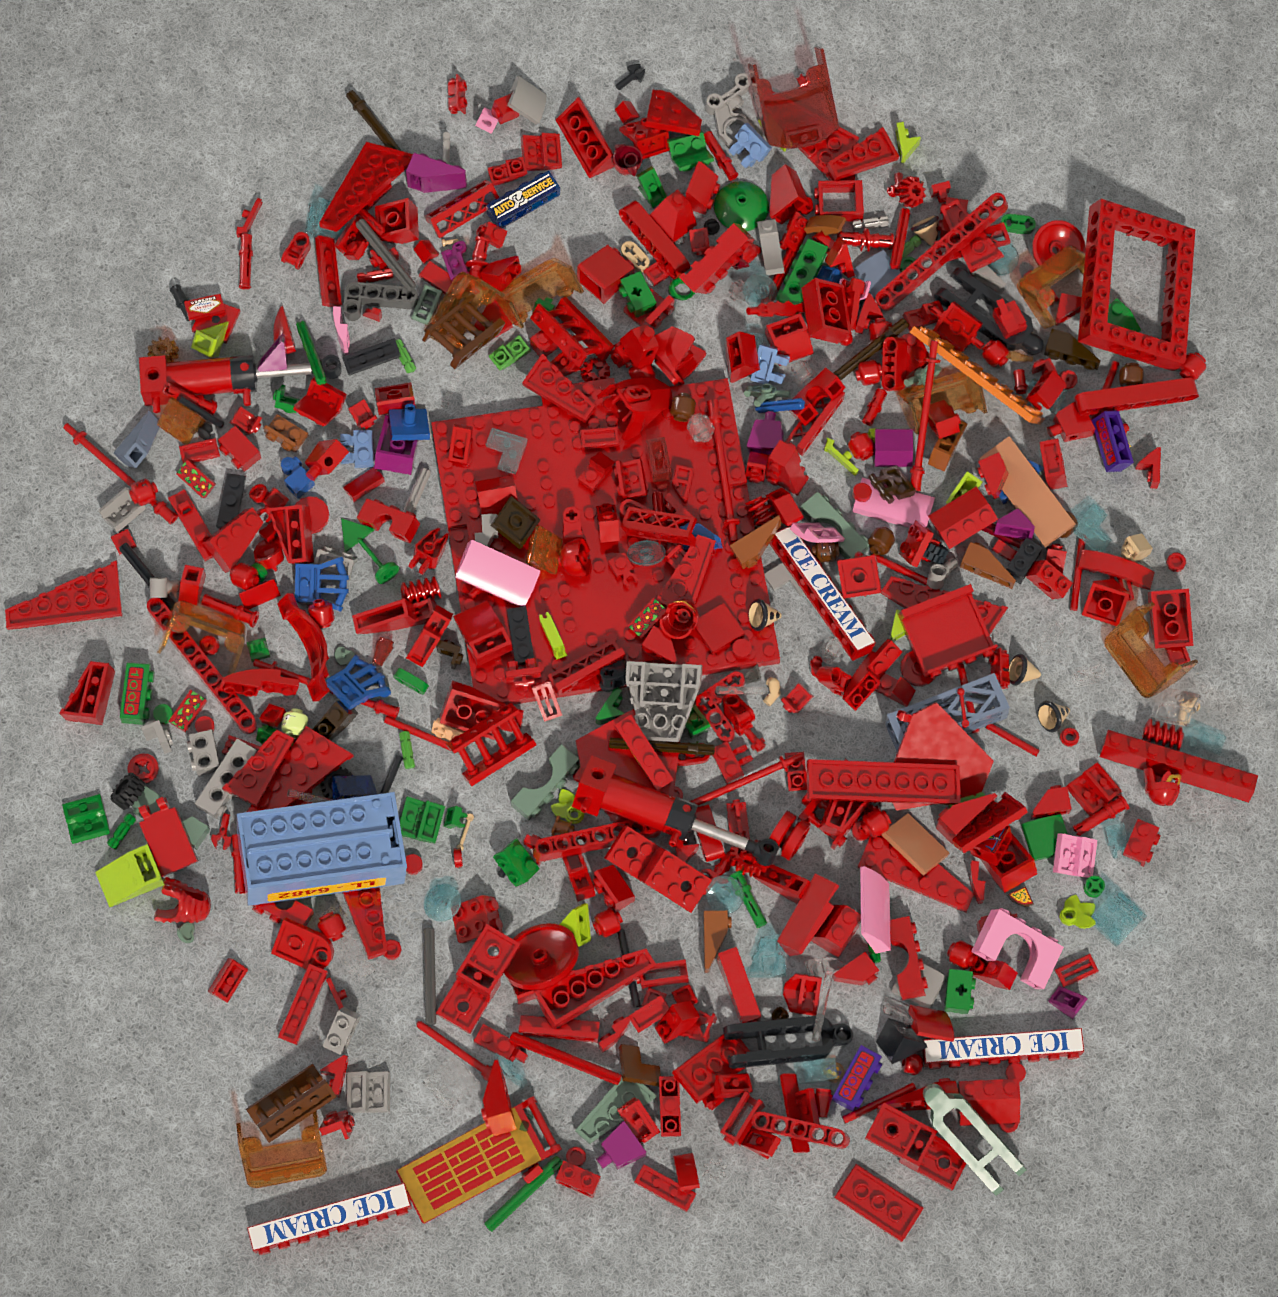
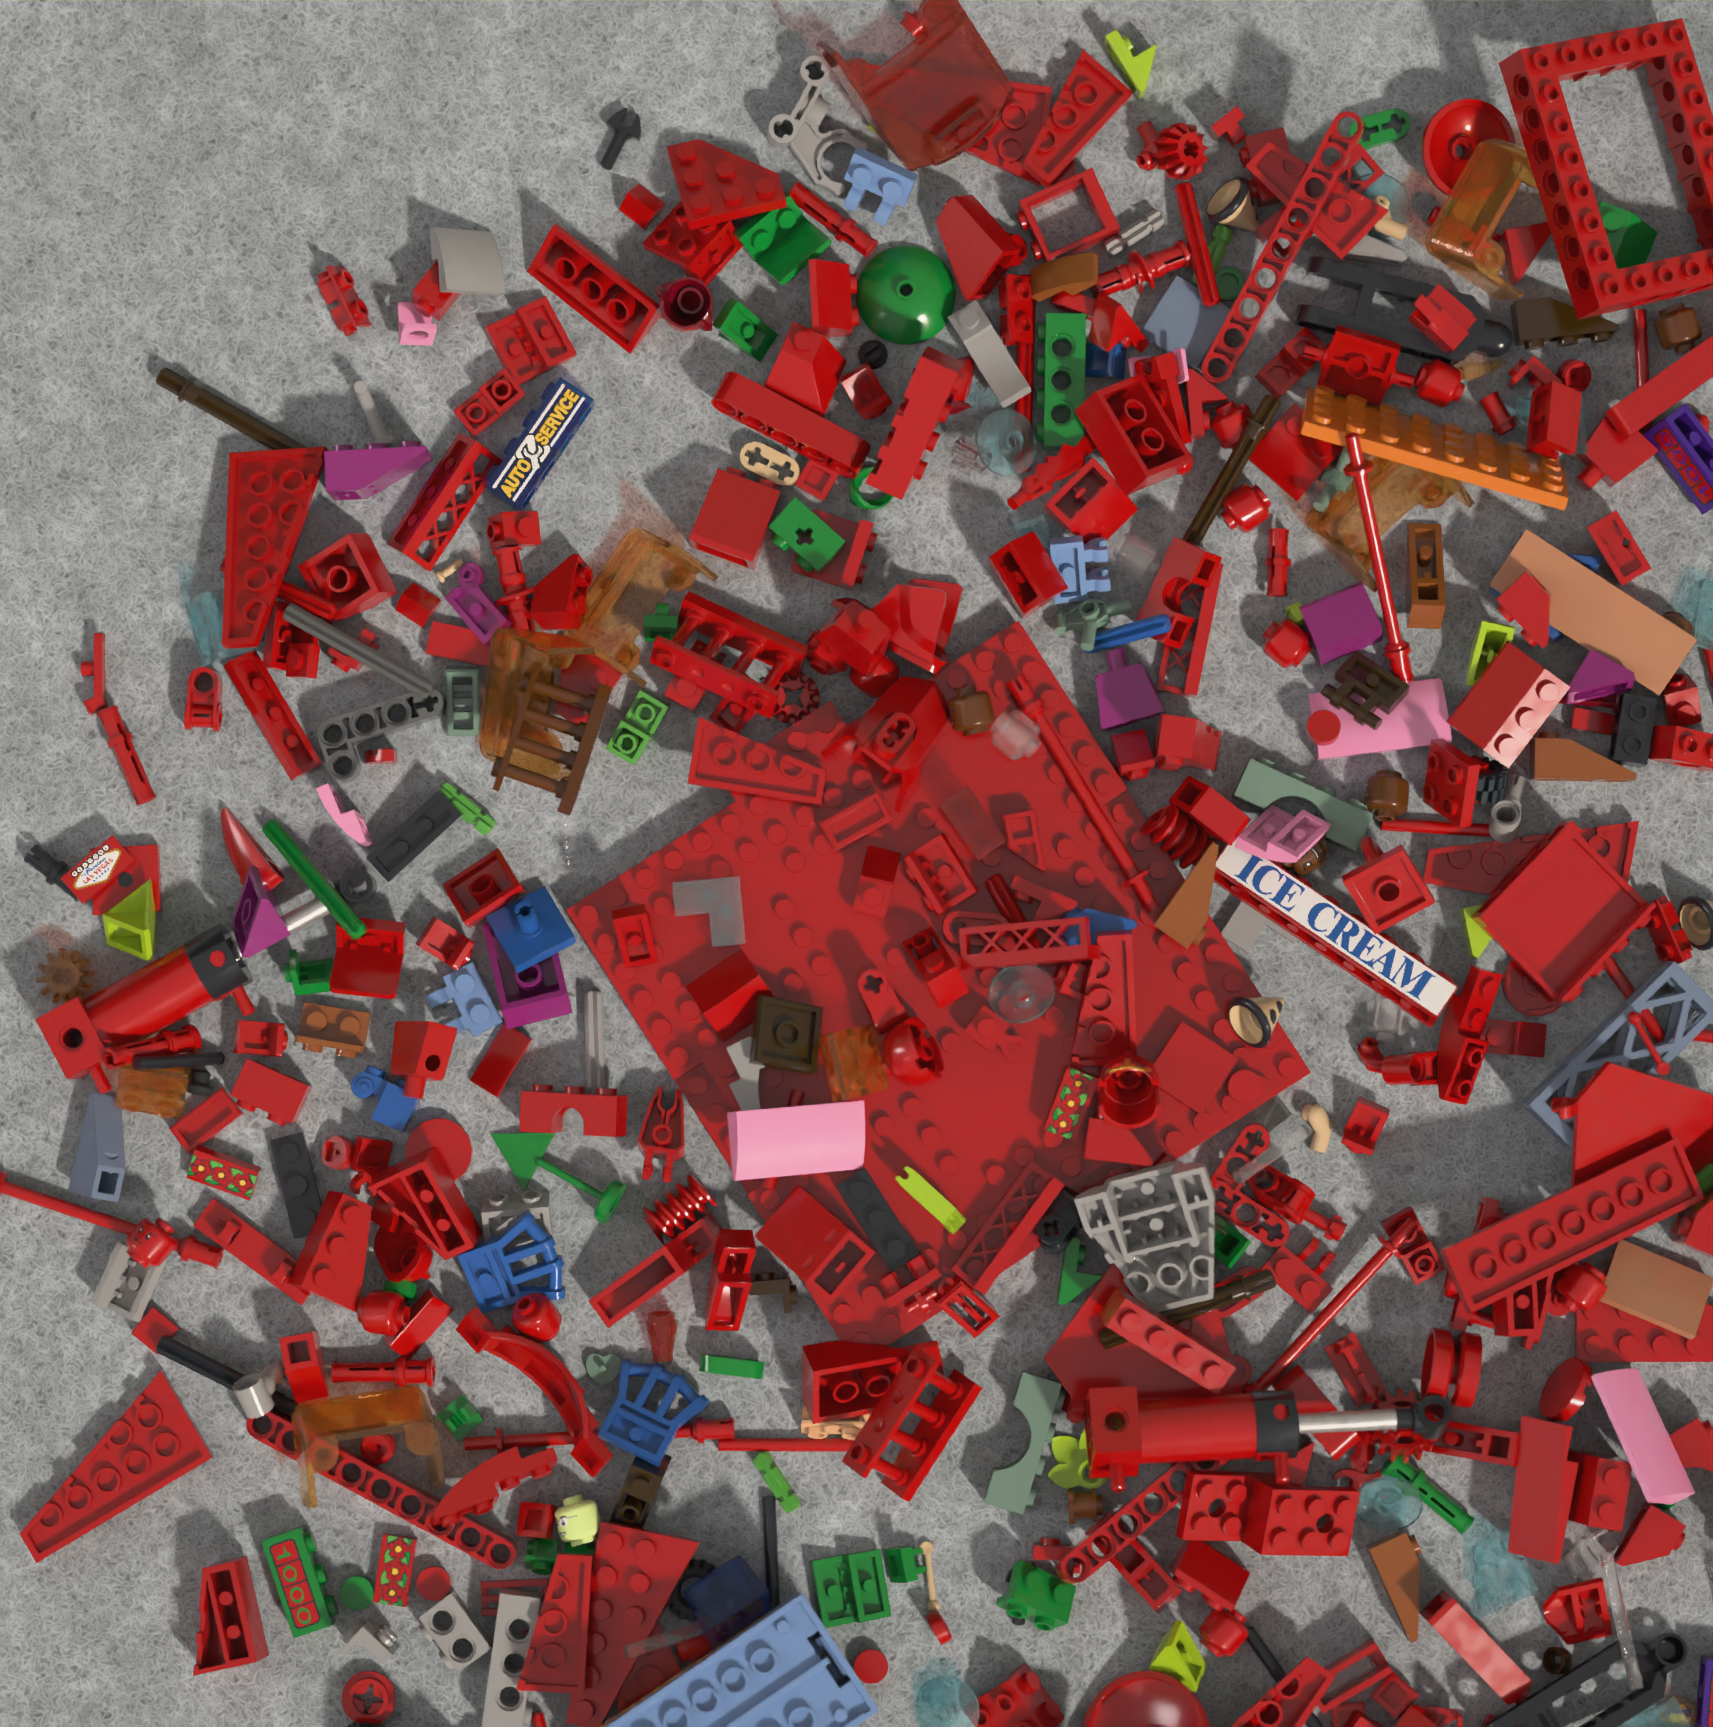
camera: 20 degrees left, 15 degrees up
red axle [357,268,393,283] -> none
lime piece [824,438,859,476] -> none
red beam [882,337,907,391] -> none
red piece [928,400,961,439] -> none
none -> tan arm [1372,195,1408,241]
none -> red tile [1540,1357,1592,1422]

